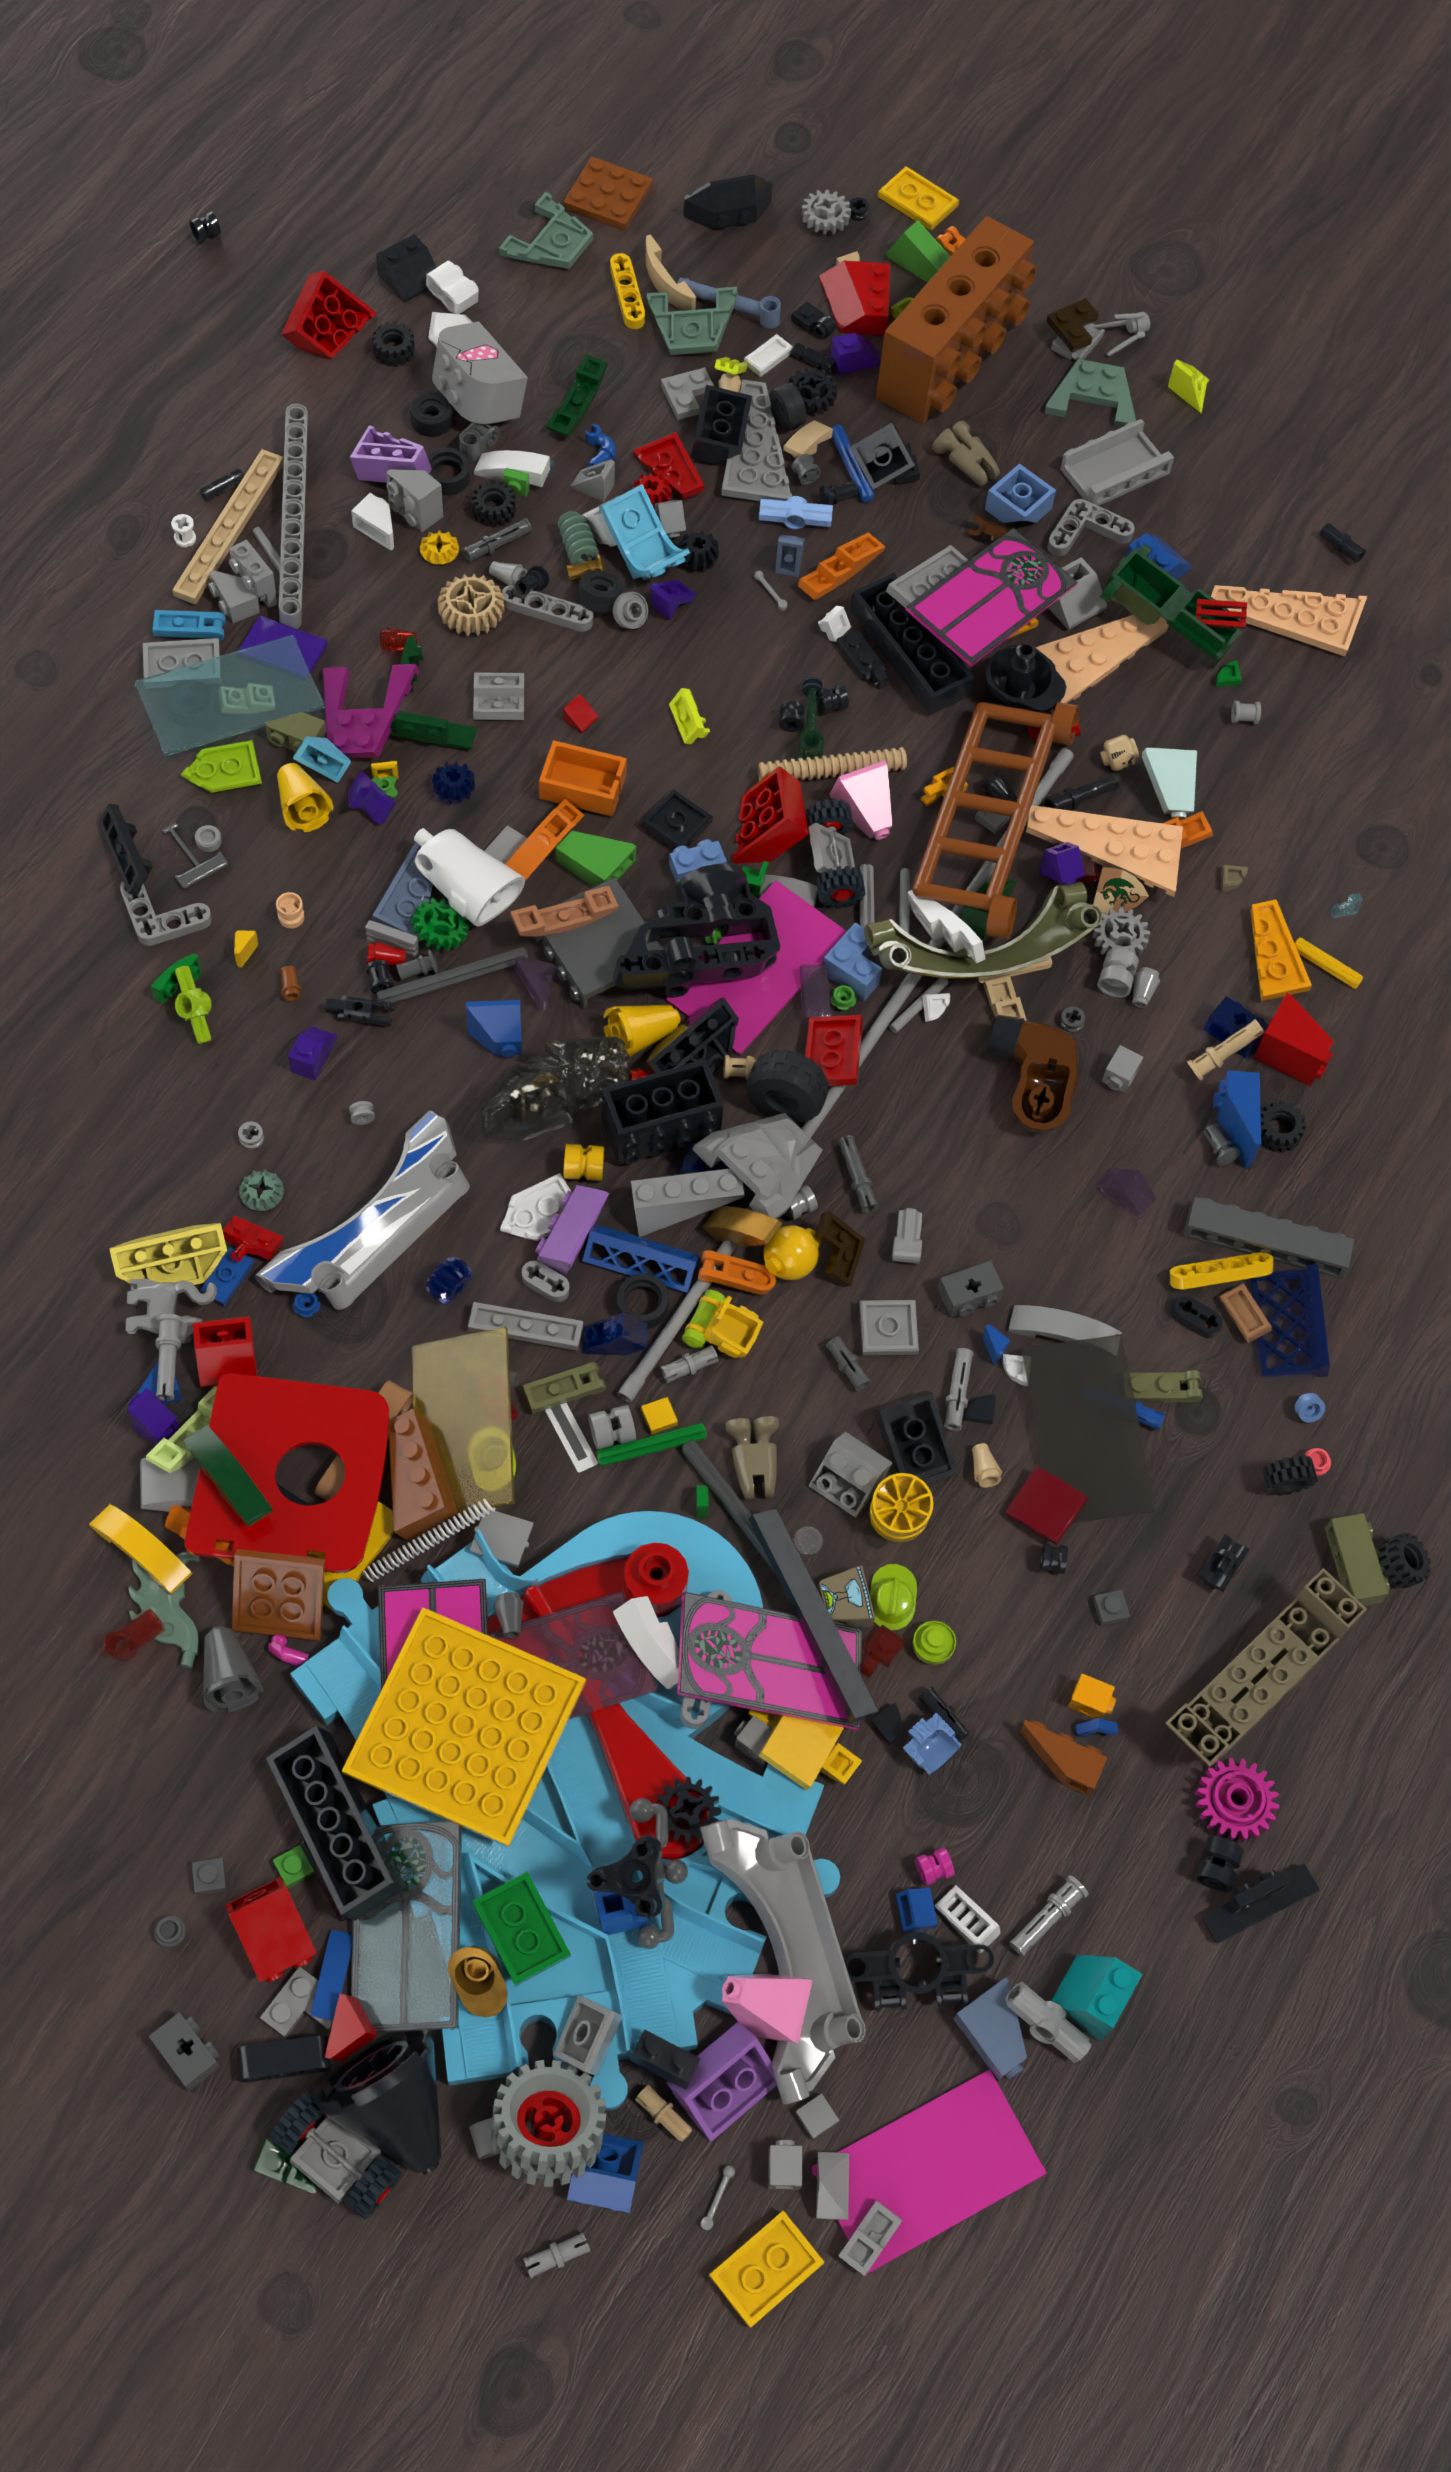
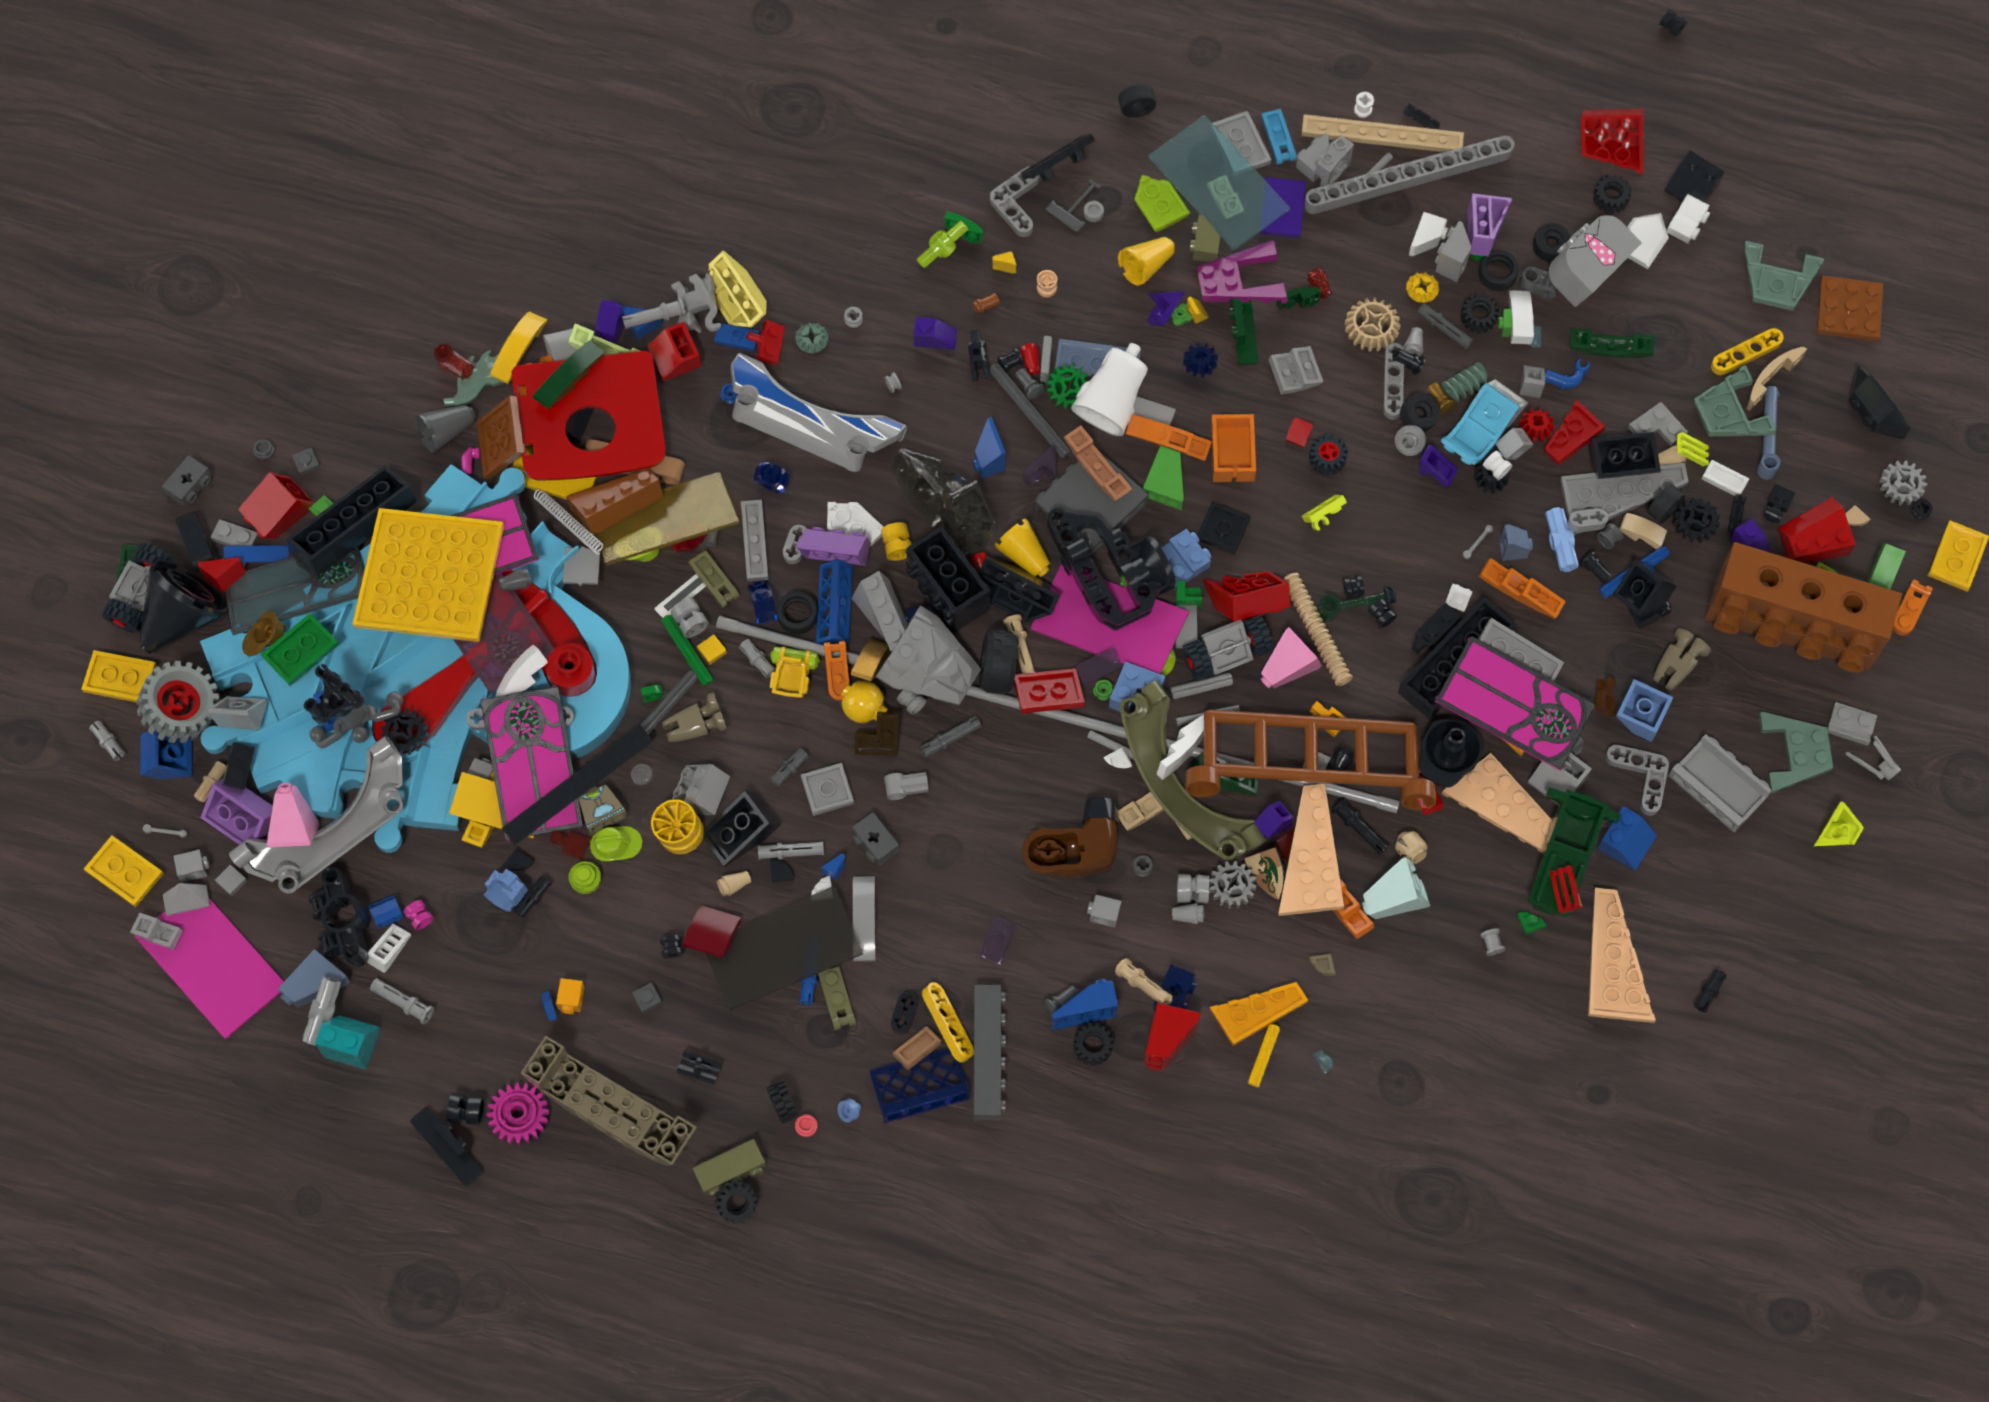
camera: 80 degrees right, 5 degrees up
medium azure slope [293,736,351,783] -> none
dark orange slope [1019,1720,1108,1797] -> none
dark brown plate [1046,298,1099,352] -> none
none -> yellow plate [81,650,157,703]
none -> black tyre [1118,84,1156,118]
none -> black wheel [1309,434,1348,475]
none -> white wheel [1483,451,1513,480]
none -> light grey beam [1568,508,1608,532]

